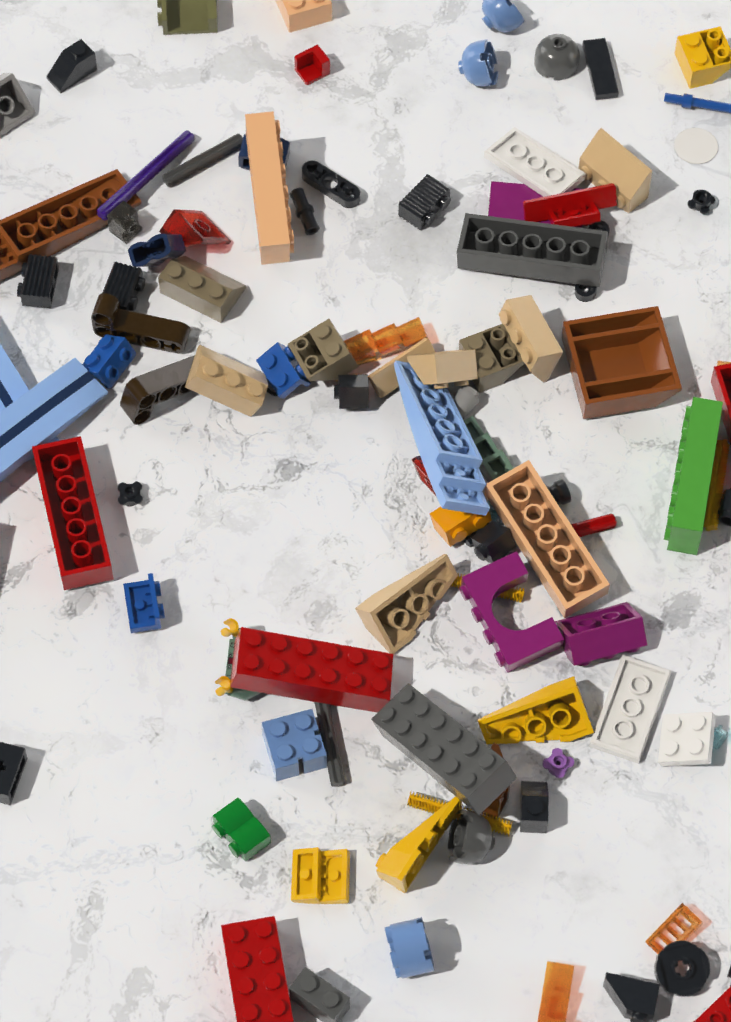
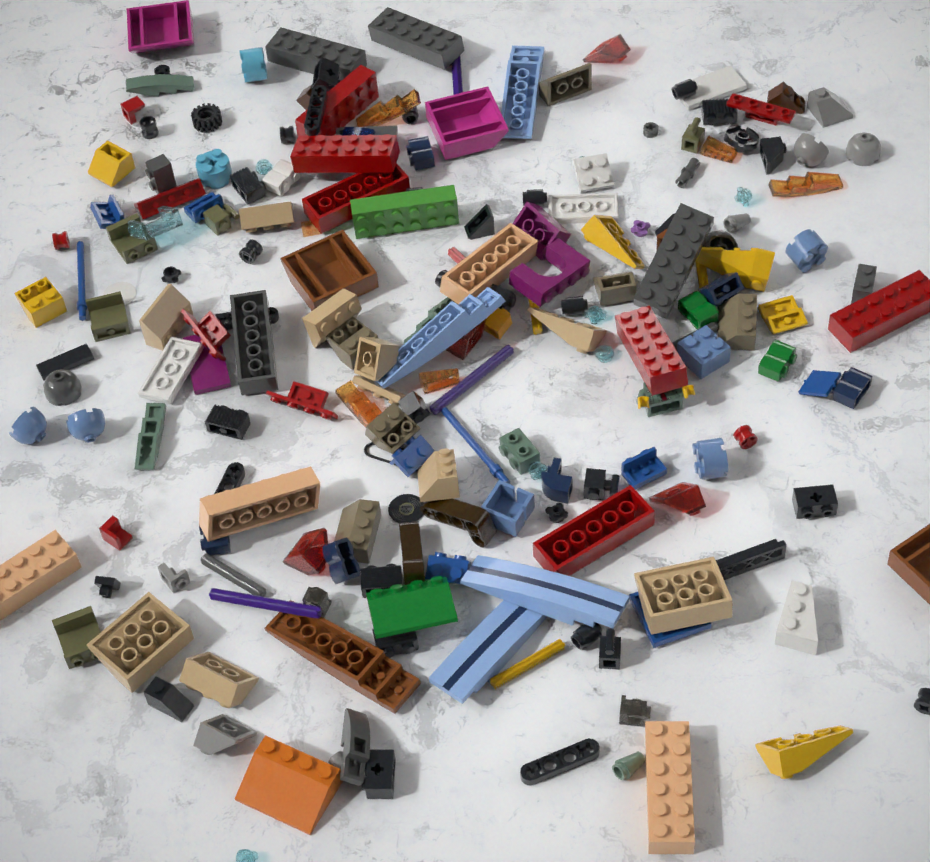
camera: 105 degrees left, 10 degrees down
none -> olive panel [85,291,131,342]
none -> tan slope [87,592,194,693]
none -> black tile [94,576,121,599]
none -> sand green slope [134,403,166,470]
none -> light grey bracket [158,563,190,593]
none -> tan slope [179,652,259,708]
none -> black wheel [239,239,263,264]
none -> red bracket [266,381,338,420]
none -> green slope [366,576,458,639]
none -> black sticker [388,494,424,523]
none -> clear orange slope [419,368,460,394]
none -> dark purple axle [429,345,514,415]
none -> blue bar [441,407,511,484]
none -> black slope [464,204,495,240]
none -> medium blue piece [481,480,535,537]
none -> sand green brick [499,428,540,475]
none -> black brick [523,189,547,207]
none -> clear light blue plate [528,461,547,480]
none -> dark blue brick [541,457,573,504]
none -> black brick [561,296,588,316]
none -> clear light blue plate [584,306,606,324]
none -> black brick [584,468,620,500]
none -> dark tan slope [593,272,637,306]
none -> clear light blue plate [595,345,614,363]
none -> clear red slope [648,482,706,516]
none -> dark grey pin [675,158,700,188]
none -> green brick [678,291,719,330]
none -> olive brick [681,117,705,154]
none -> medium blue brick [692,438,728,480]
none -> dark blue brick [698,272,745,307]
none -> dark tan slope [718,294,757,351]
none -> light grey cone [723,213,751,232]
none -> red wheel [733,425,758,449]
none -> clear light blue plate [734,187,752,207]
none -> blue piece [798,370,842,397]
none -> dark blue brick [832,367,873,409]

